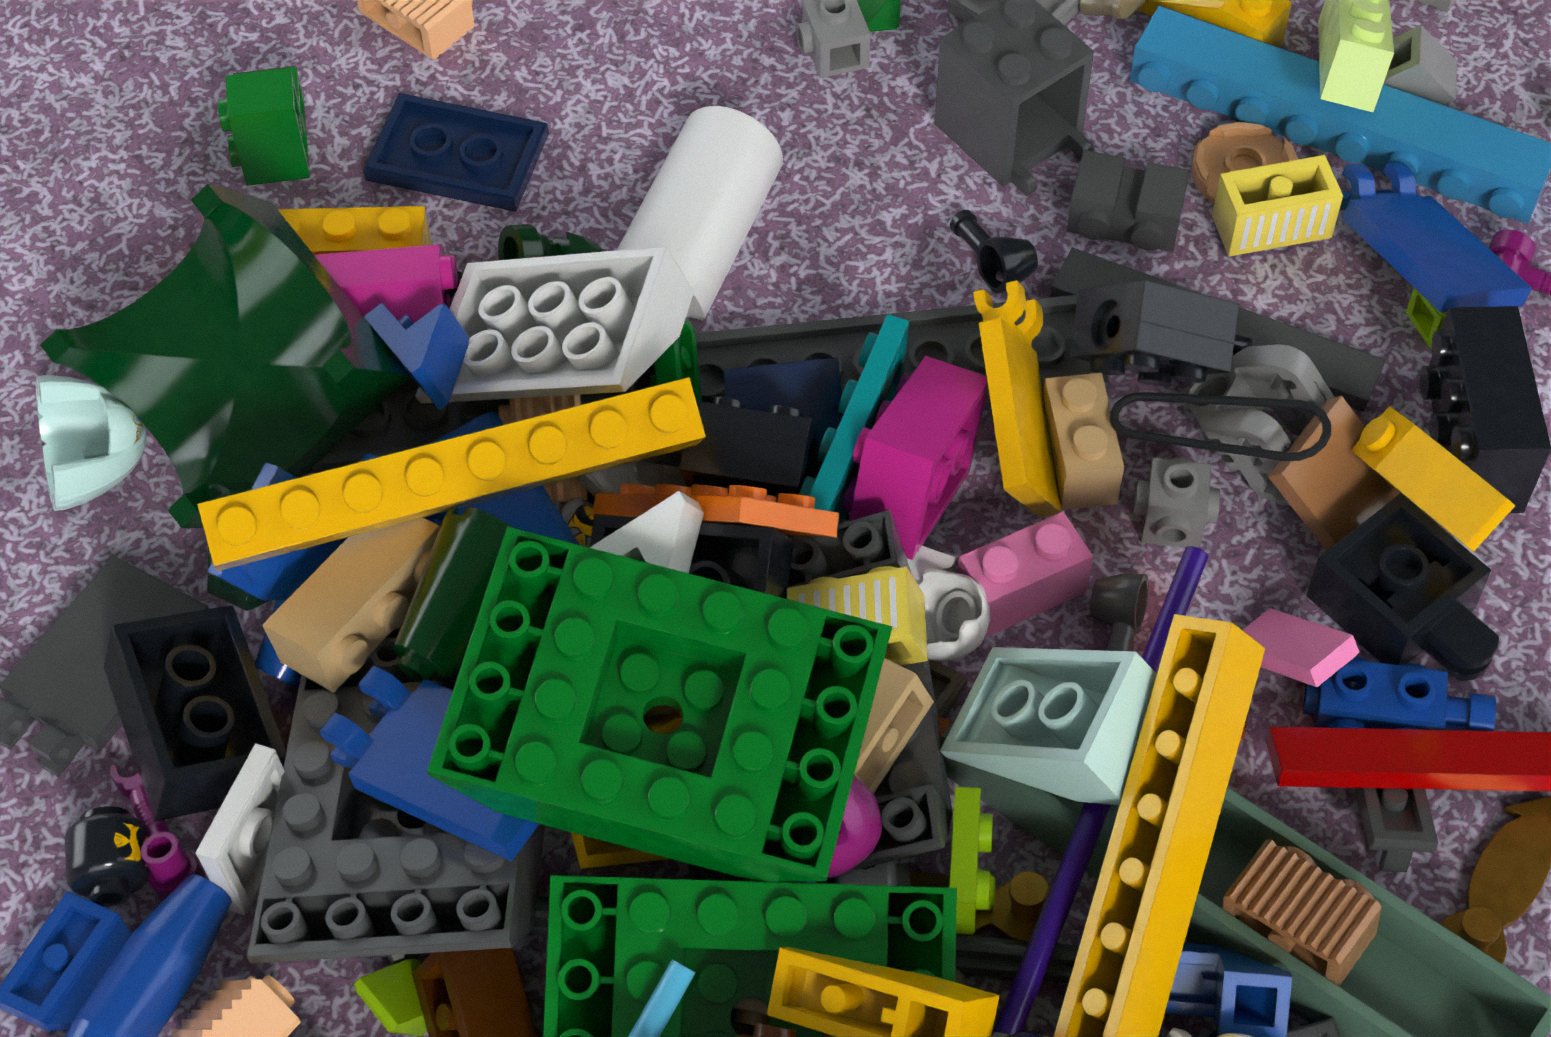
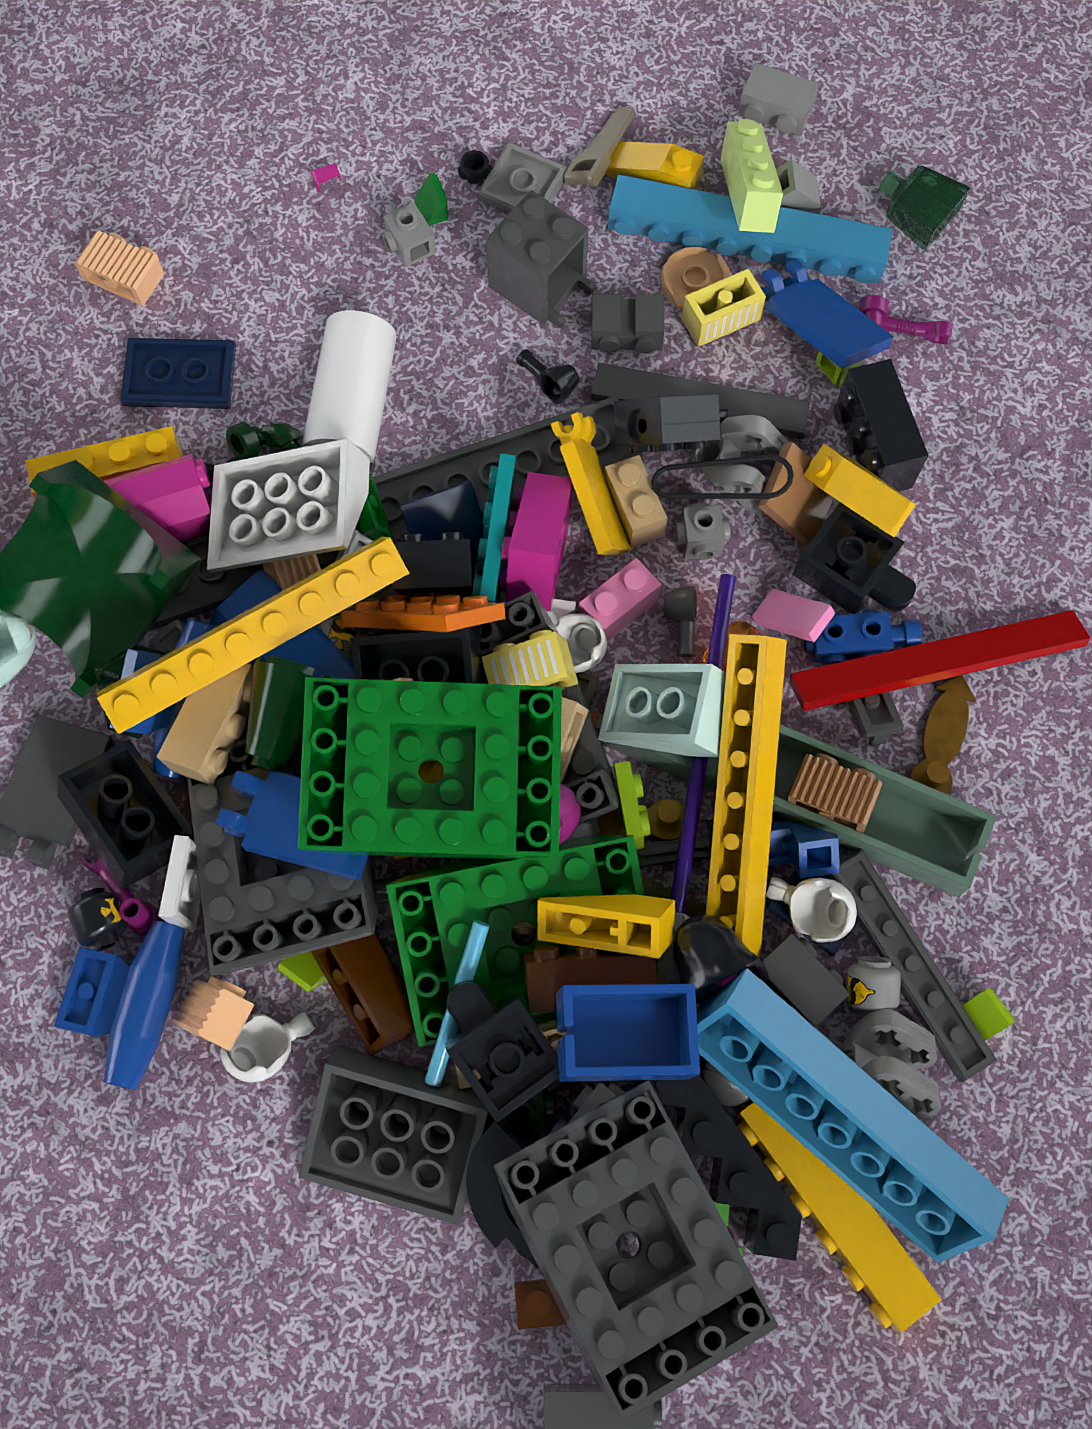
camera: 15 degrees left, 15 degrees up
green brick [218,66,310,186] -> none
blue slope [364,303,469,410] -> none
white slope [590,491,704,573] -> none

